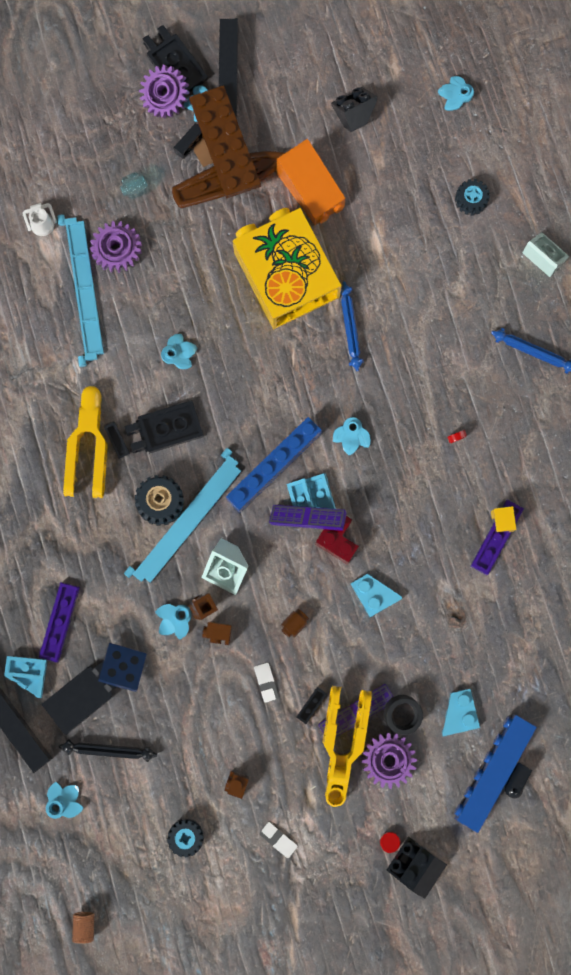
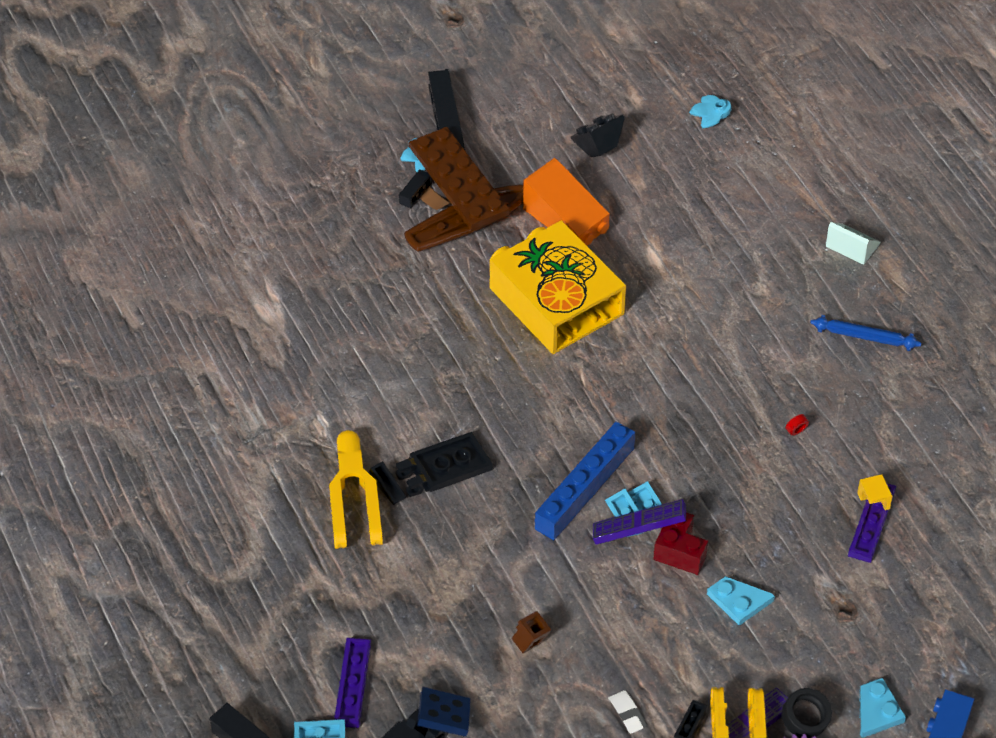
camera: 10 degrees left, 30 degrees down
white piece [23,203,57,236] -> none
medium azure piece [57,215,104,367] -> none
medium lavender gear [90,221,142,273] -> none
clear light blue head [119,172,148,200] -> none
medium azure piece [124,448,241,583] -> none
black wheel [135,475,184,526] -> none
medium lavender gear [139,65,190,119] -> none
black tile [142,25,208,96] -> none
medium azure plate [155,604,192,640] -> none
medium azure plate [161,334,197,369] -> none
light aqua slope [201,538,249,595] -> none
reddish brown brick [202,622,232,645] -> none
reddish brown brick [281,609,309,638] -> none
medium azure plate [333,417,370,455] -> none
blue wheel [340,281,364,372] -> none
black wheel [455,179,490,216] -> none

